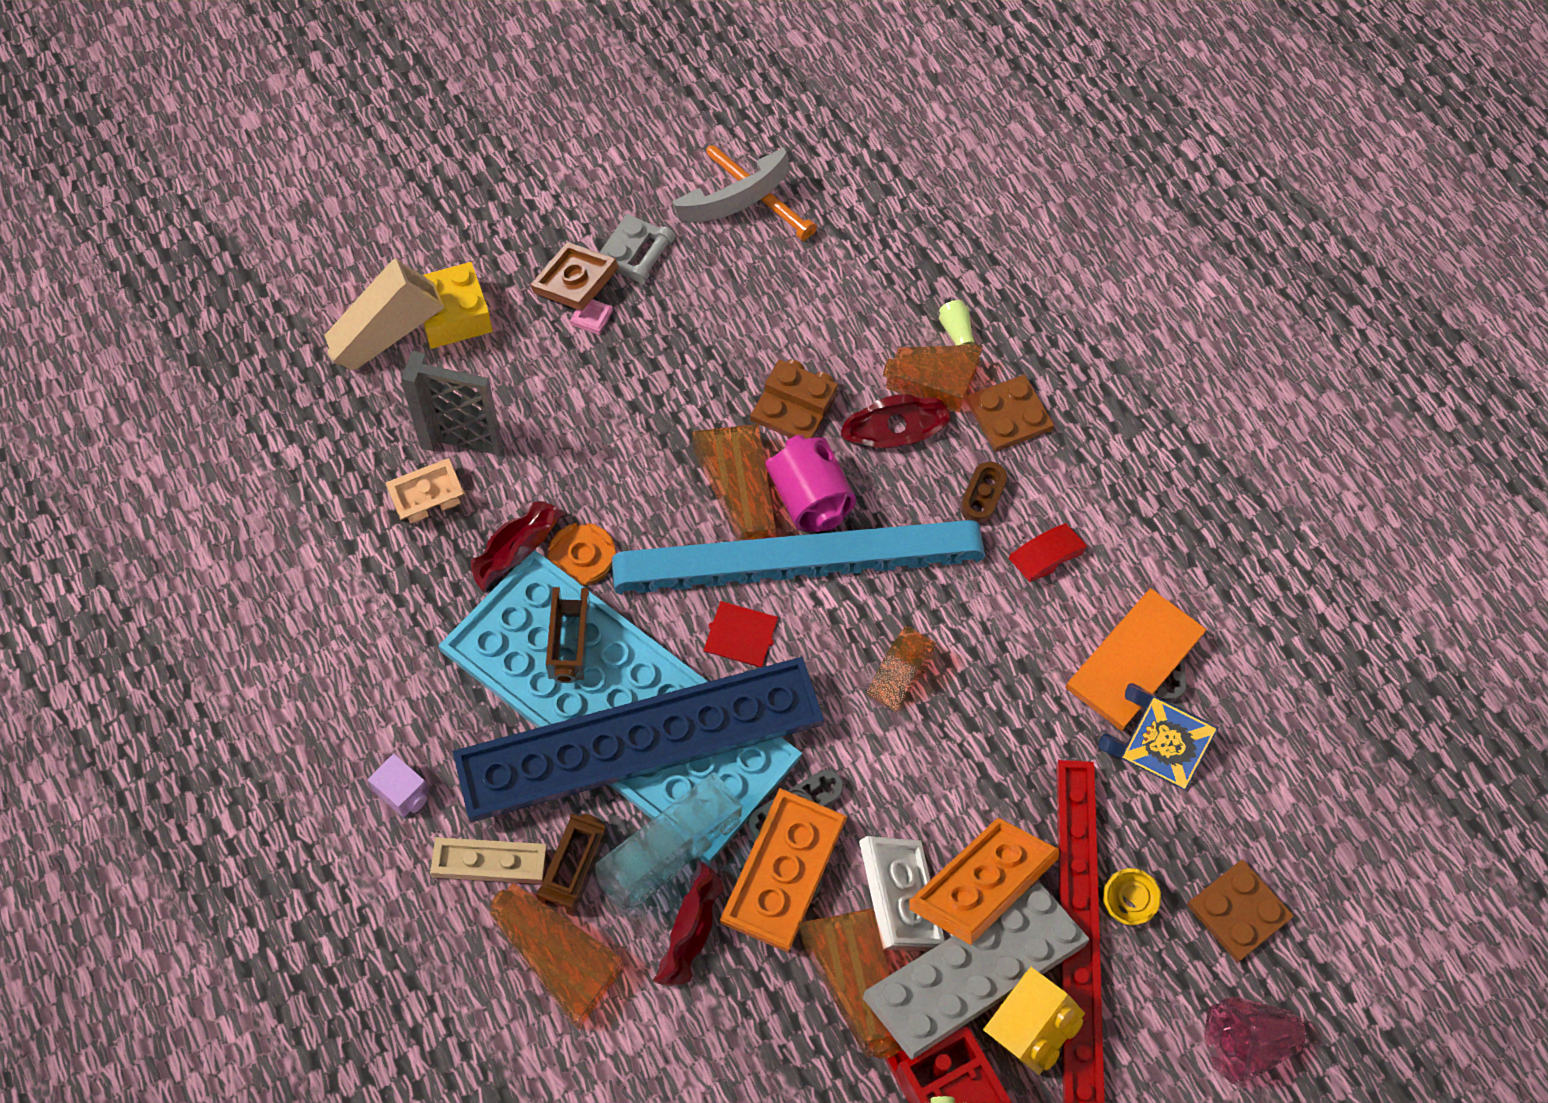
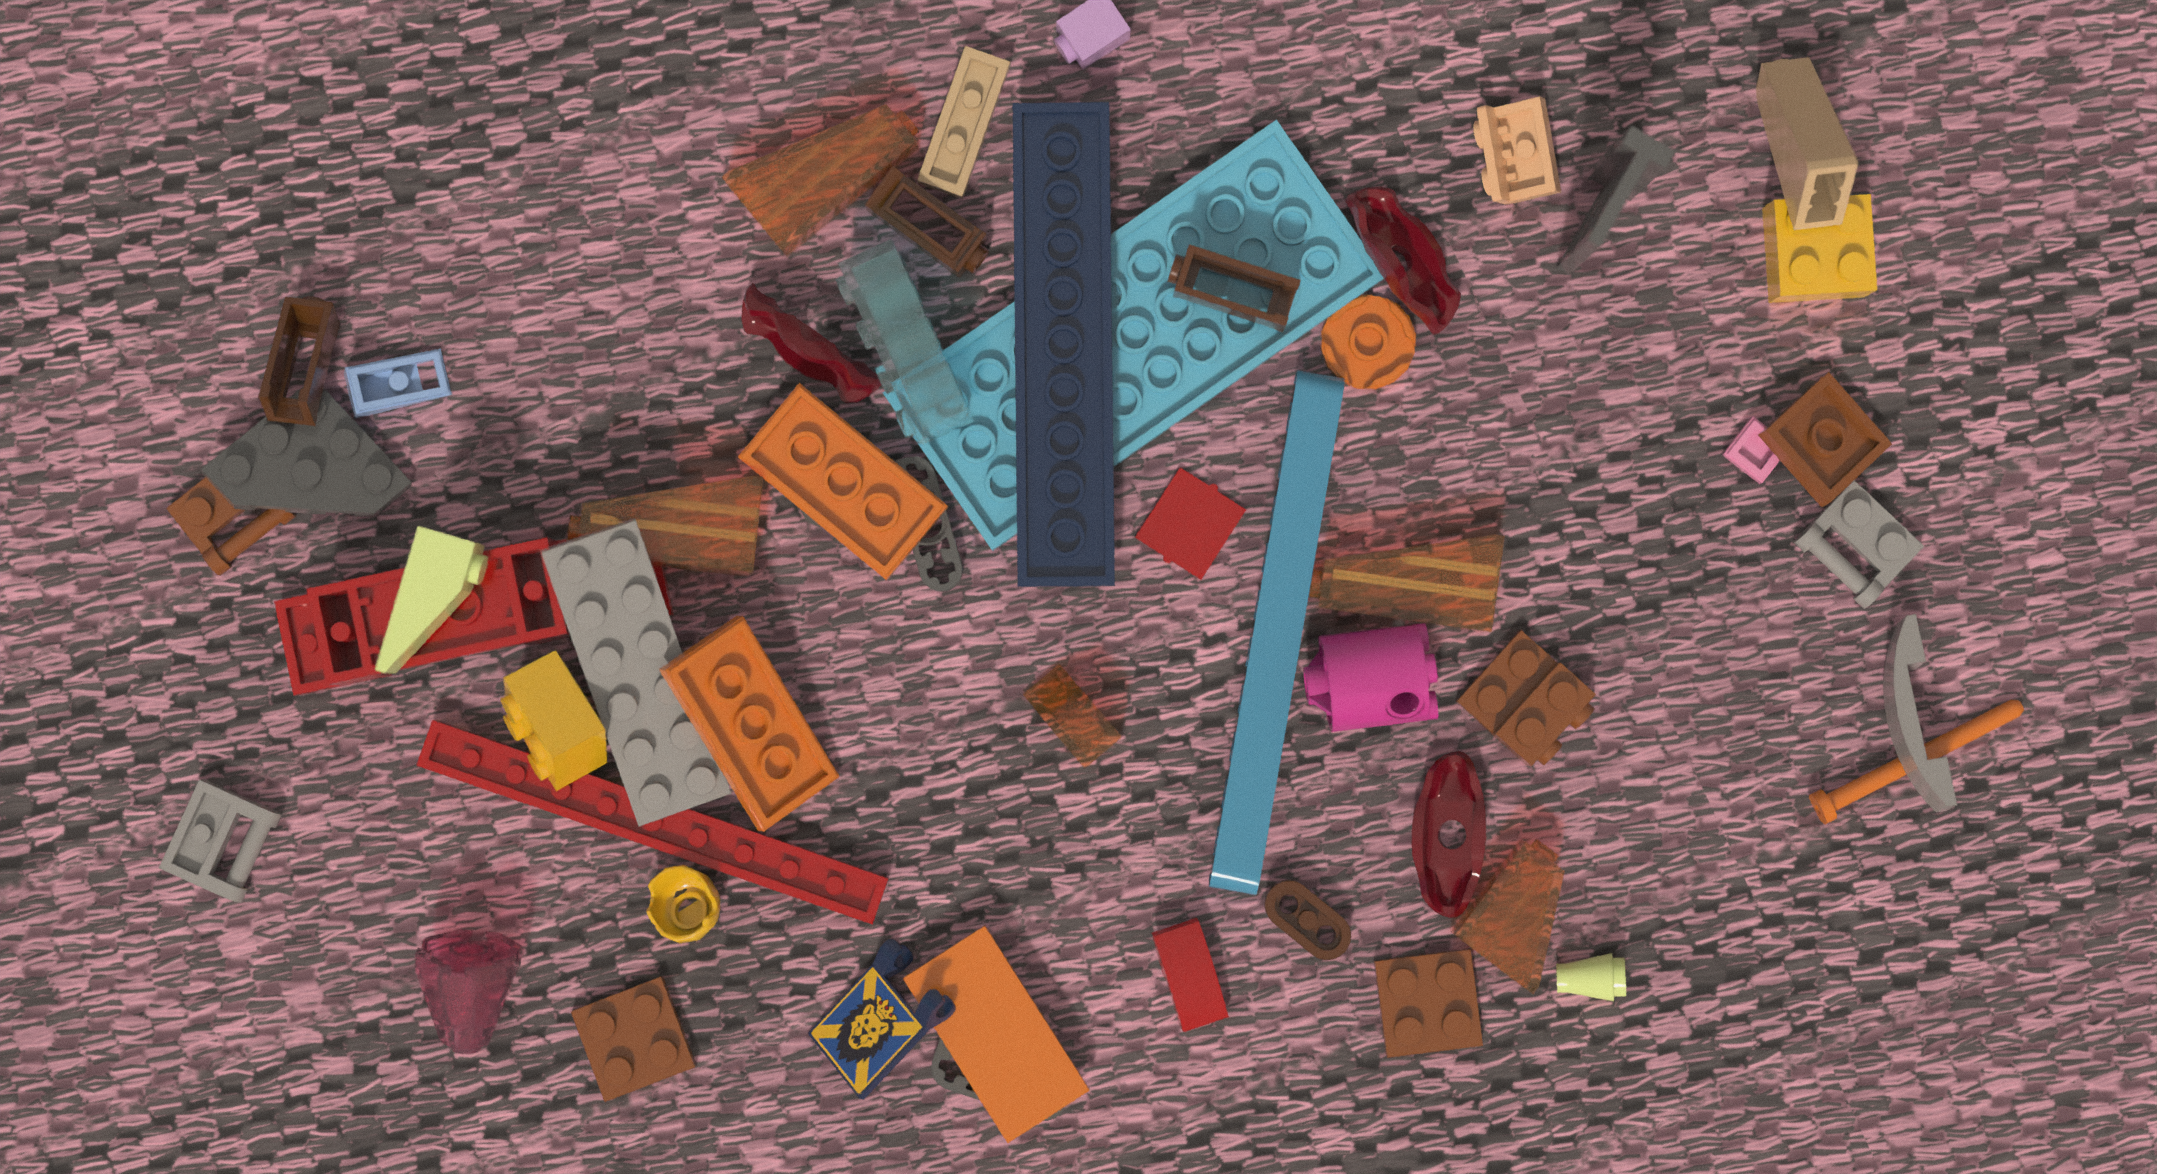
camera: 110 degrees right, 25 degrees up
white tile [859,836,945,951] -> none

